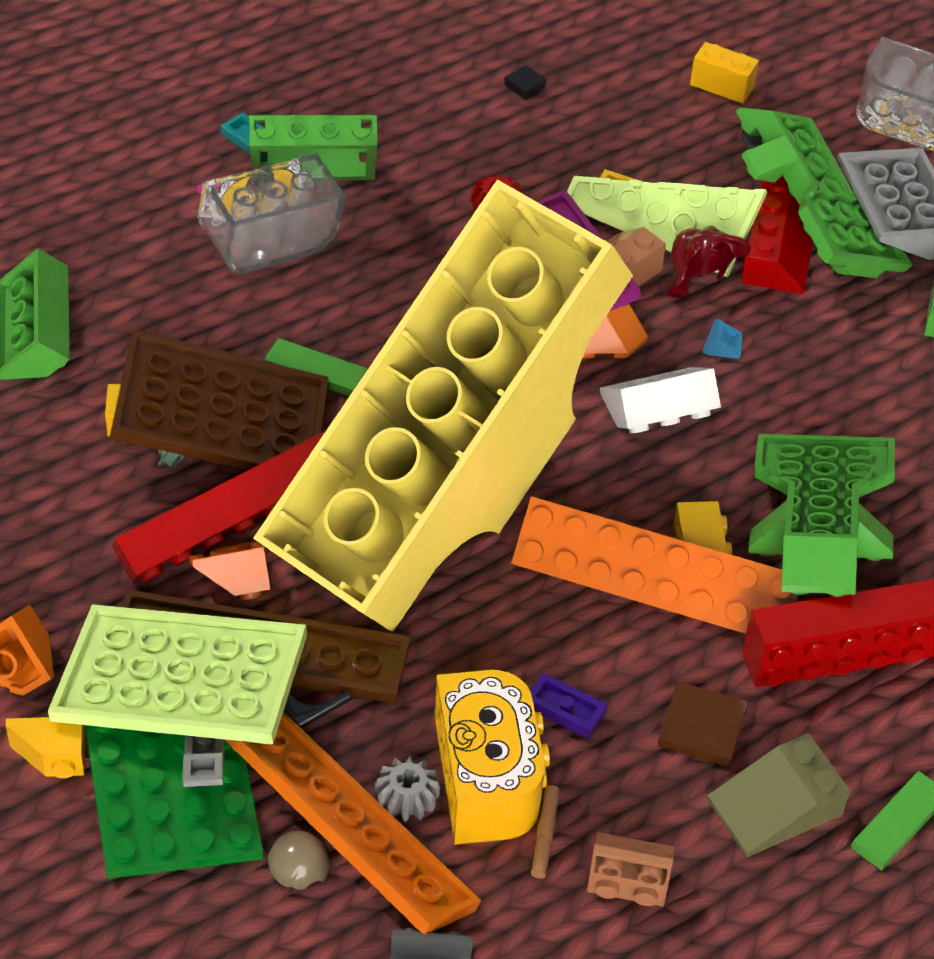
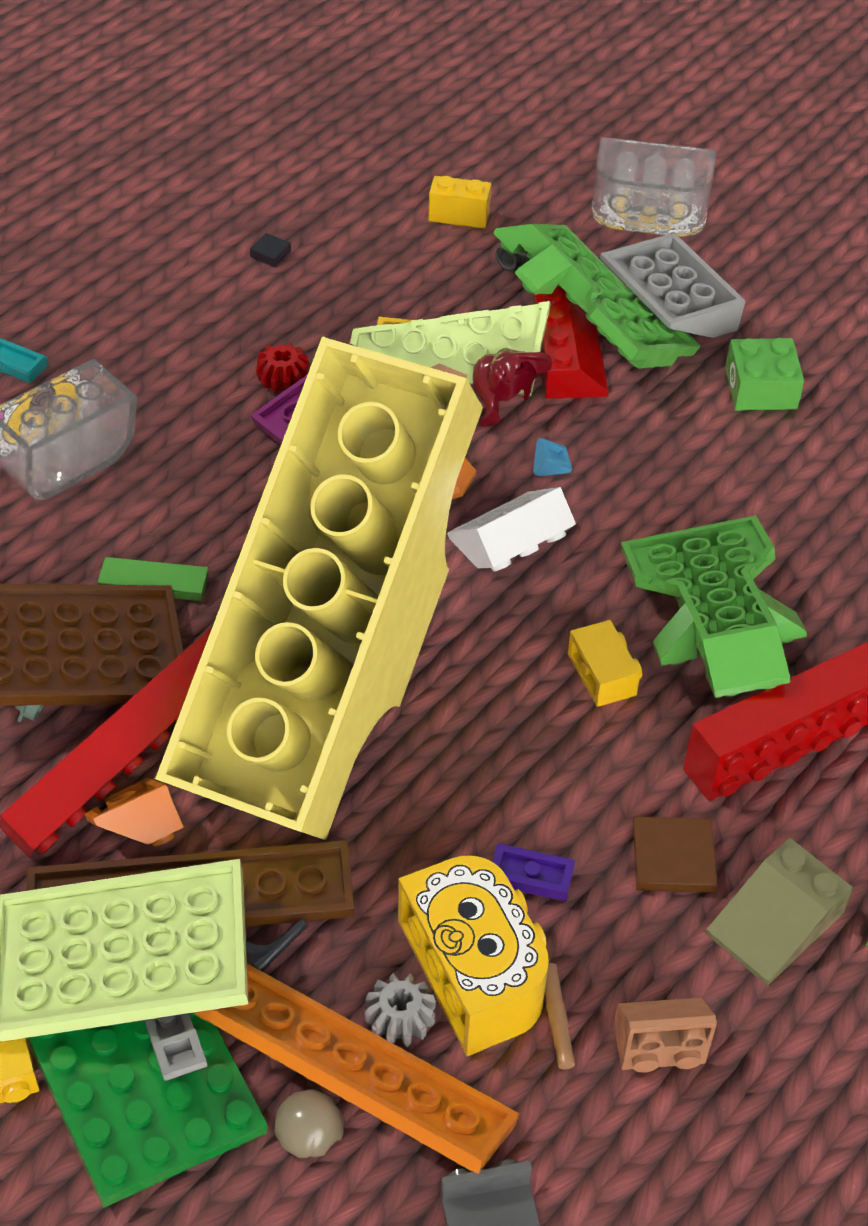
camera: 15 degrees left, 0 degrees up
bright green window [249,115,377,181] -> none
orange plate [511,496,799,634] -> none

